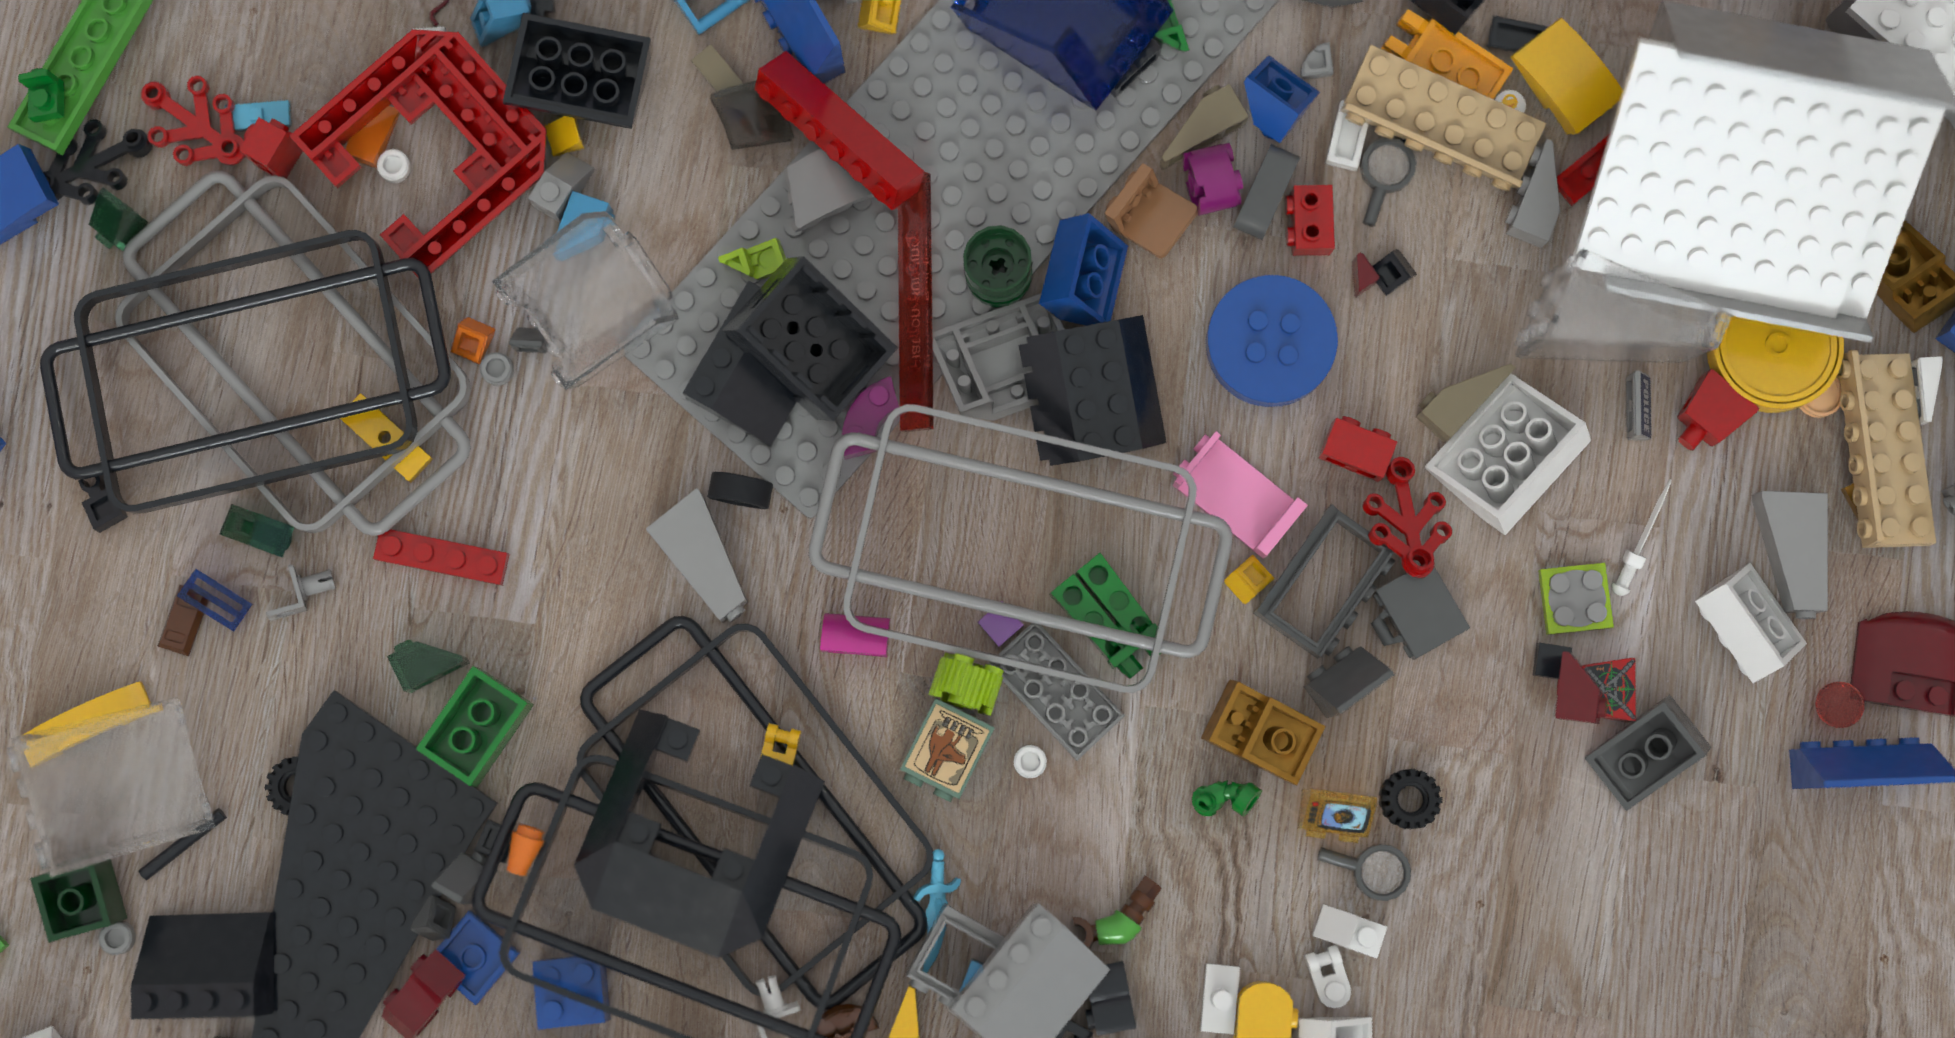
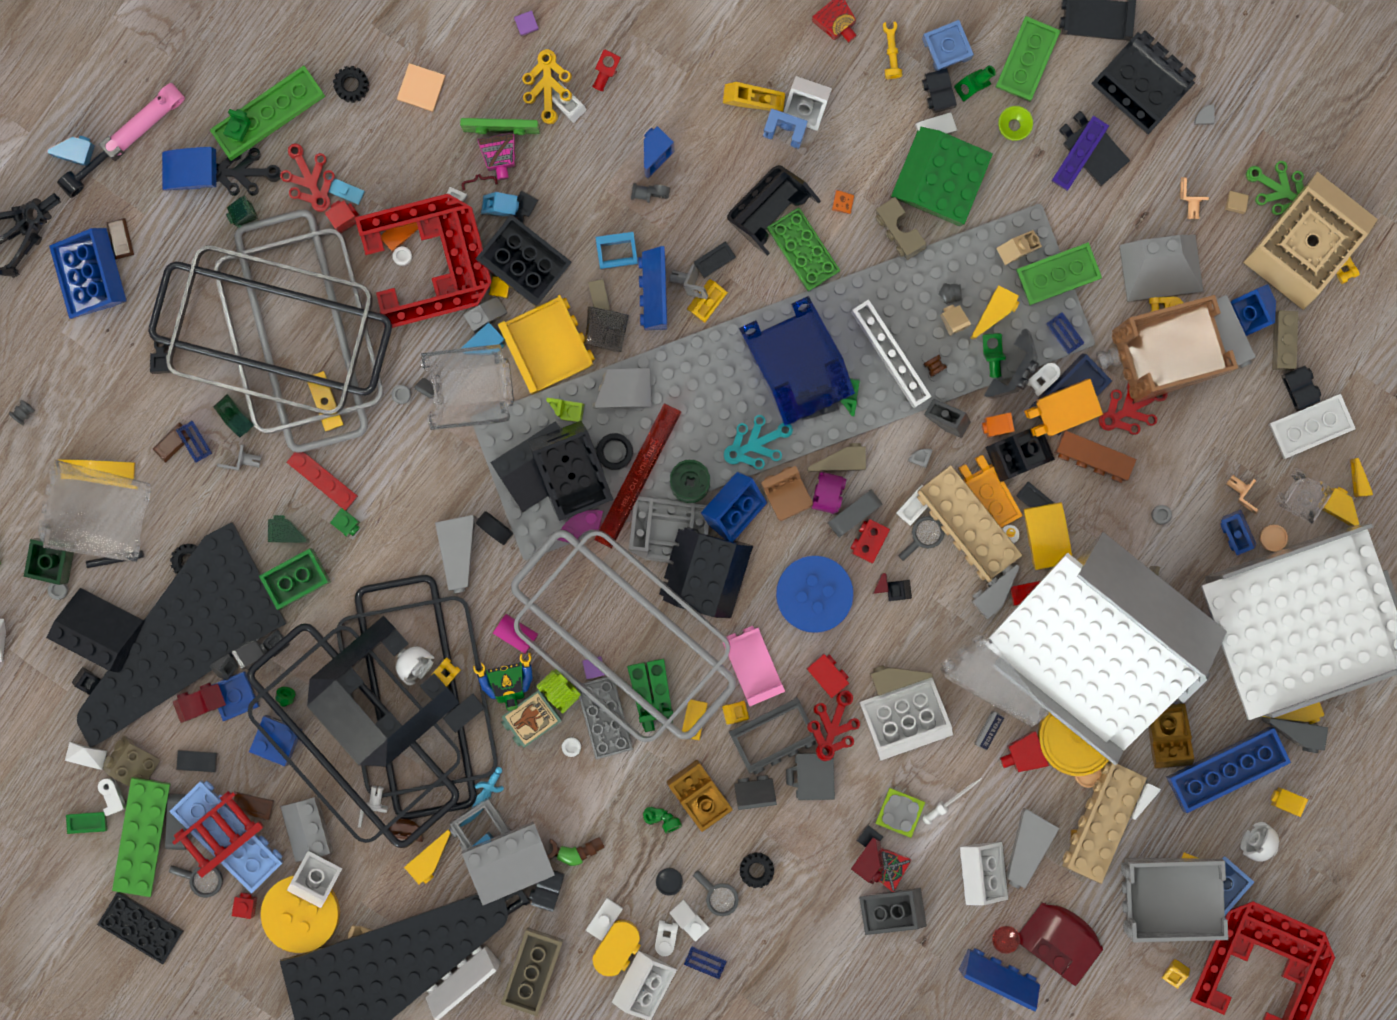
camera: 30 degrees right, 5 degrees up
orange slope [450,317,496,364] -> none
orange cone [506,823,545,876] -> none
red brick [755,51,924,210] -> none
blue slope [1244,55,1320,143] -> none
clear yellow slope [1298,788,1378,843] -> none
none -> green tile [275,687,296,707]
none -> green bracket [330,508,360,537]
none -> white cylinder [396,646,434,685]
none -> black tile [443,693,485,733]
none -> torso [473,653,533,711]
none -> yellow panel [498,295,595,395]
none -> black tyre [597,433,633,470]
none -> black piece [656,868,683,896]
none -> yellow tile [682,699,708,740]
none -> clear blue tile [684,946,727,979]
none -> teal plant [724,415,793,470]

